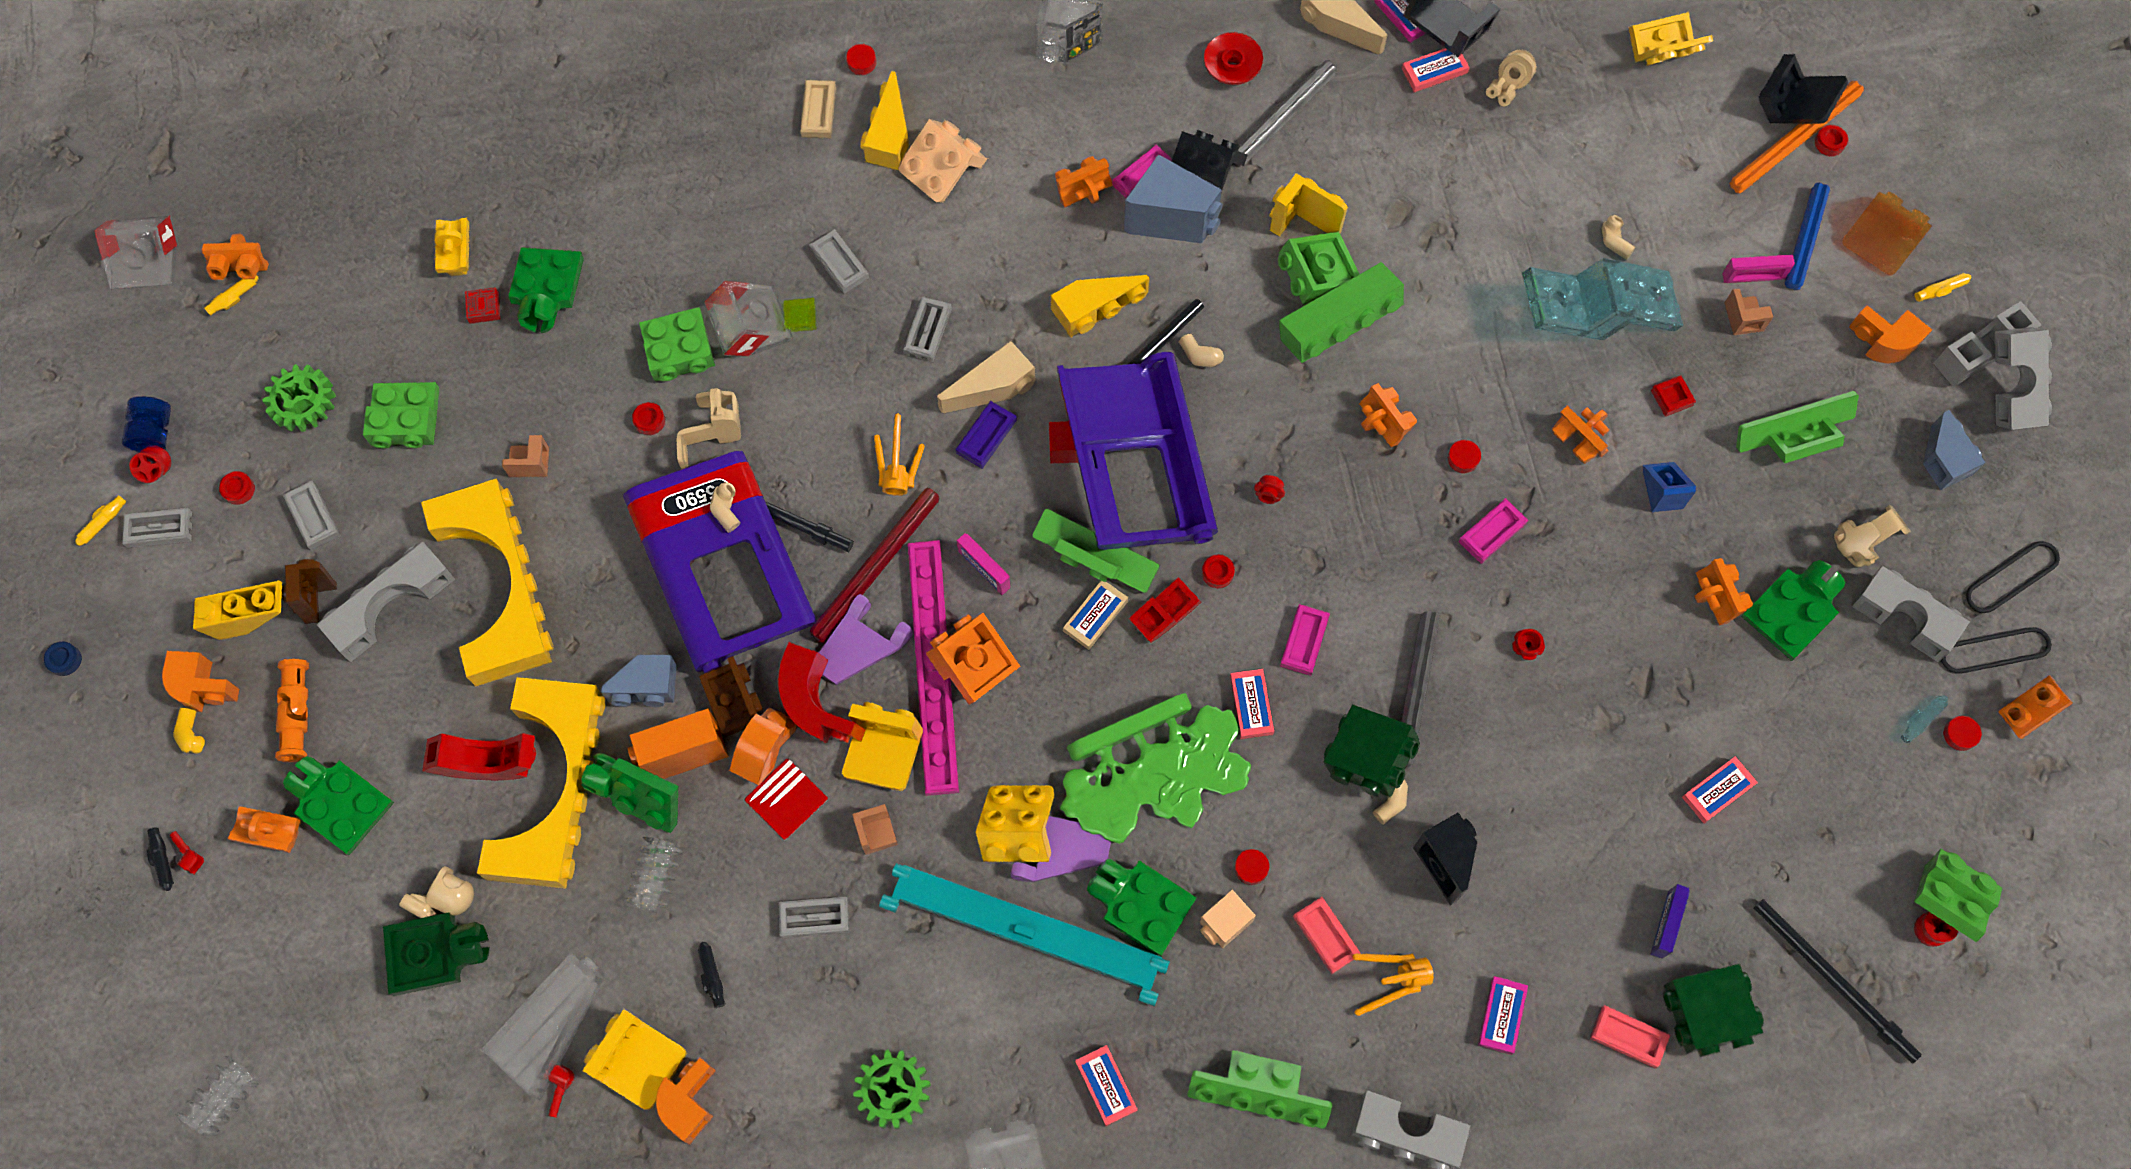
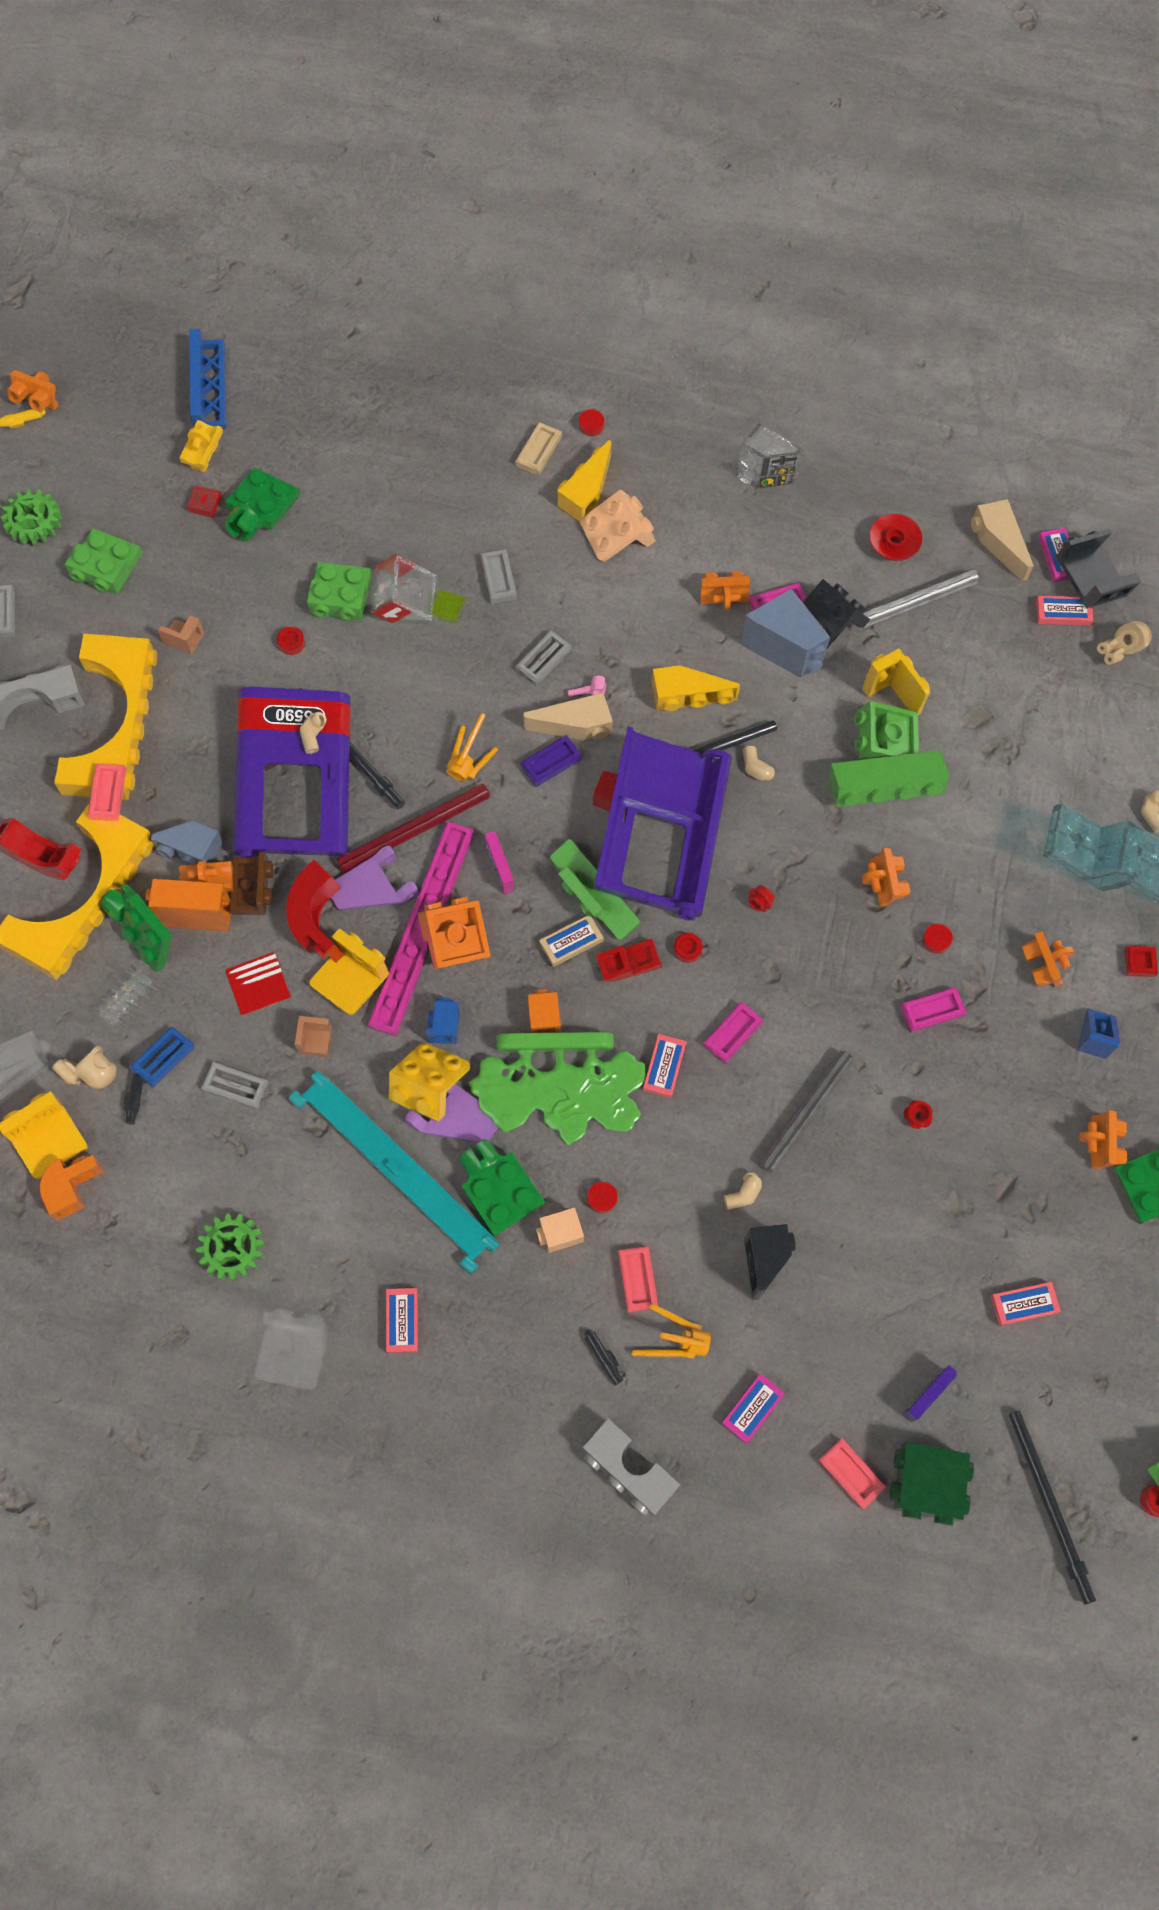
camera: 20 degrees right, 0 degrees up
tan piece [677,388,741,470] -> none
orange brick [729,707,797,785] -> none
bright green bracket [1187,1050,1332,1129] -> none
dark green brick [1323,704,1420,798] -> none
none -> tan piece [52,1045,117,1089]
none -> coral tile [88,764,127,821]
none -> blue tile [130,1026,194,1088]
none -> orange hips [179,860,233,893]
none -> blue fence [189,329,226,430]
none -> blue brick [426,997,460,1044]
none -> orange brick [528,990,561,1033]
none -> bright pink hand [568,676,606,697]
none -> black piece [585,1329,623,1386]

